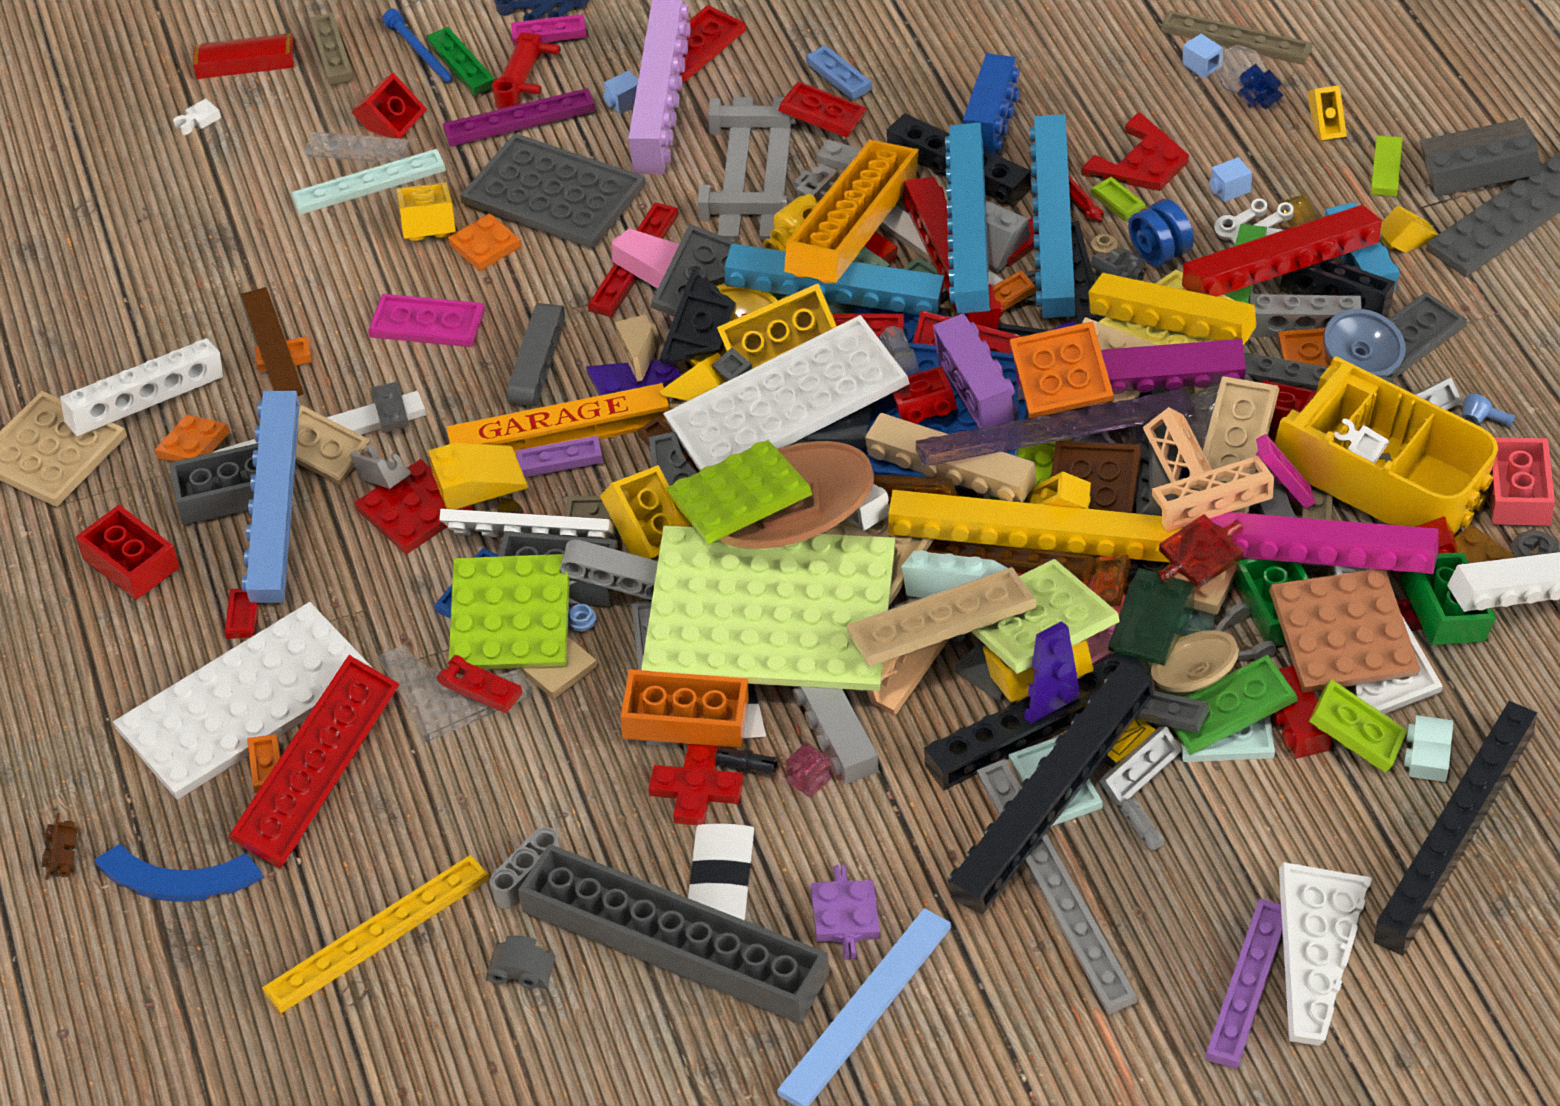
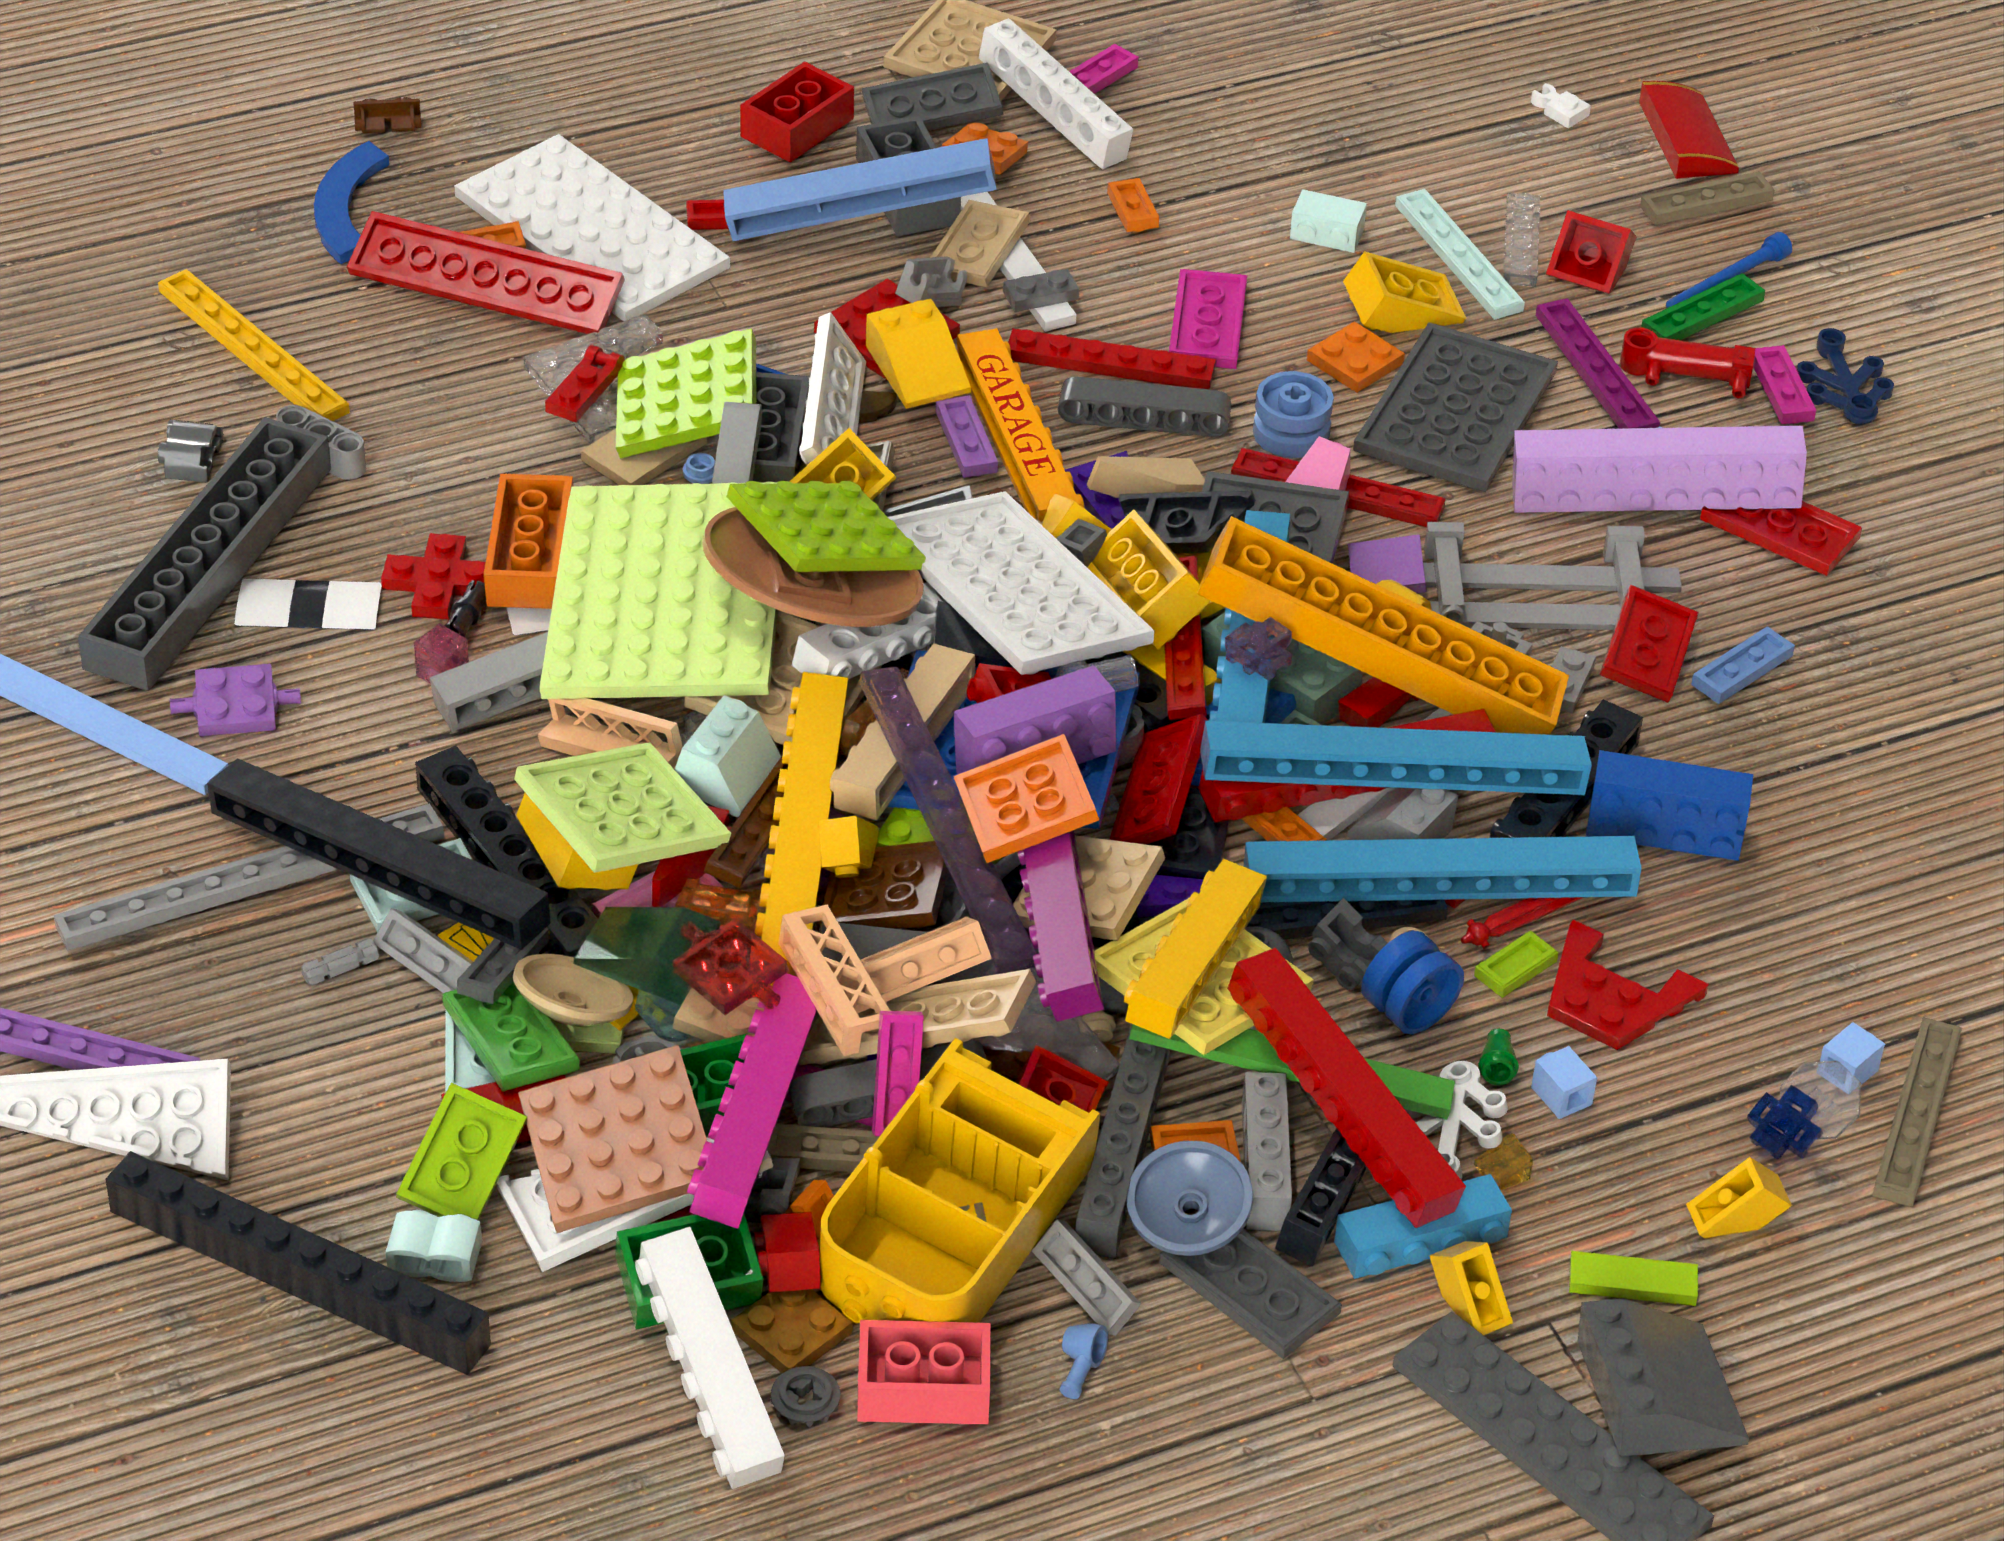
camera: 80 degrees right, 5 degrees down
reddish brown tile [241,287,304,396] -> none
tan plate [846,567,1036,667] -> none
dark purple wing [1024,621,1081,724] -> none
white plate [1334,419,1390,463] -> none
none -> dark grey tile [862,62,1003,130]
none -> red plate [1008,328,1216,390]
none -> dark pink plate [1069,44,1139,94]
none -> clear purple piece [1225,617,1292,680]
none -> medium blue wheel [1253,371,1334,458]
none -> light aqua brick [1290,189,1367,253]
none -> medium lavender tile [1348,534,1427,593]
none -> green cone [1478,1028,1519,1085]

